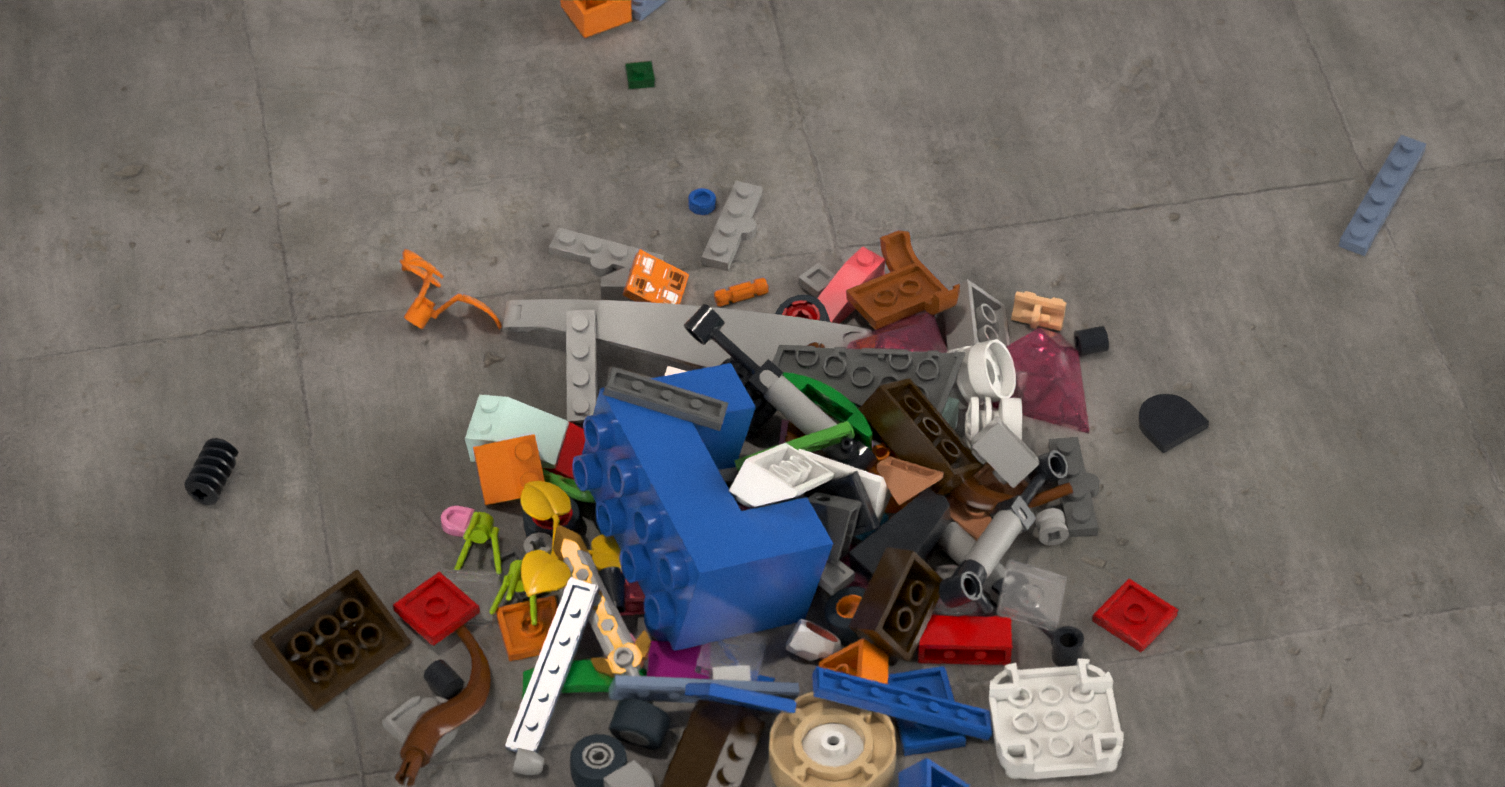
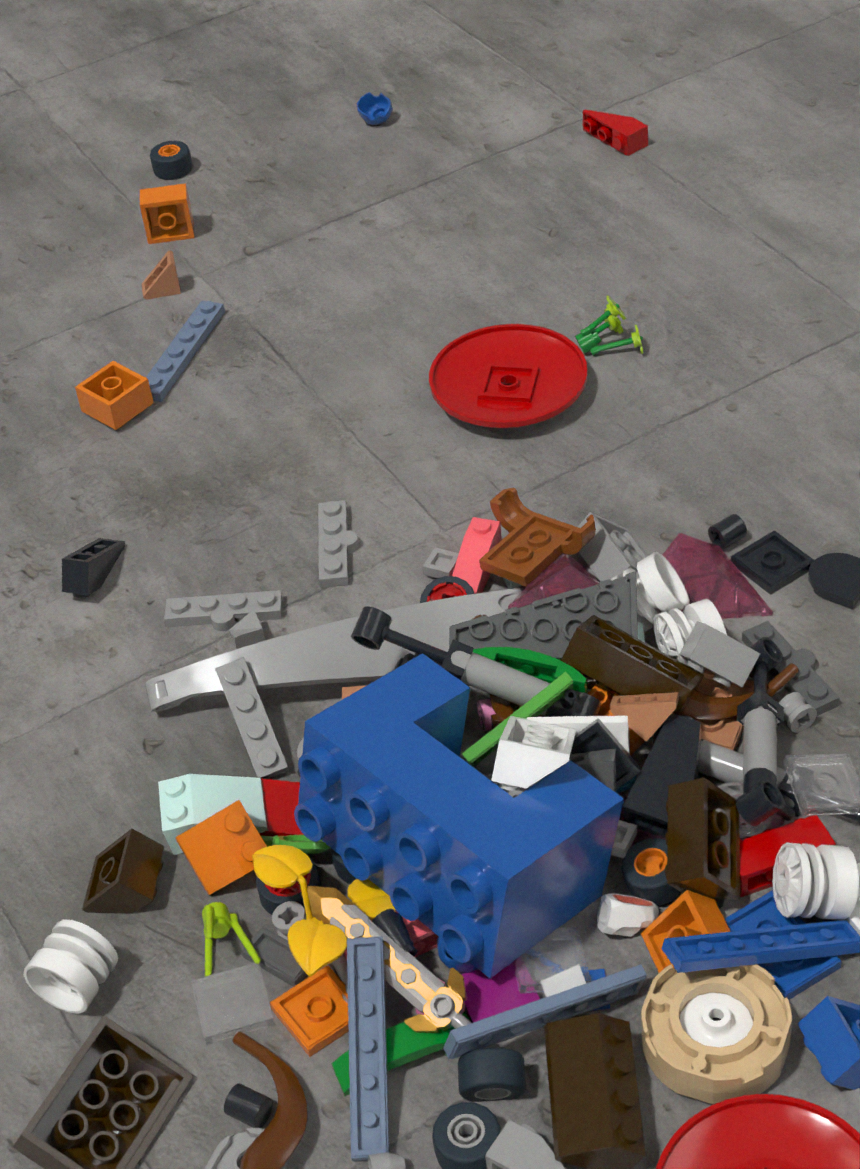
camera: 15 degrees left, 5 degrees down
red tile [393,571,480,646] -> none
orange plant [399,248,502,330] -> none
bright pink tile [441,506,475,537] -> none
lime plant [489,560,537,626] -> none
dark grey tile [603,367,728,431] -> none
orange tile [622,249,689,304] -> none
dark green plate [625,61,655,90] -> none
blue tile [684,683,797,713] -> none
blue tile [688,188,716,215] -> none
orange axle [714,277,769,307] -> none
light nougat hips [1011,291,1067,331] -> none
none -> white wheel [23,919,118,1014]
none -> black slope [62,538,125,598]
none -> dark brown slope [82,828,164,914]
none -> red dish [429,324,588,428]
none -> green plant [575,295,644,355]
none -> black tile [730,530,814,595]
none -> white wheel [772,842,859,920]

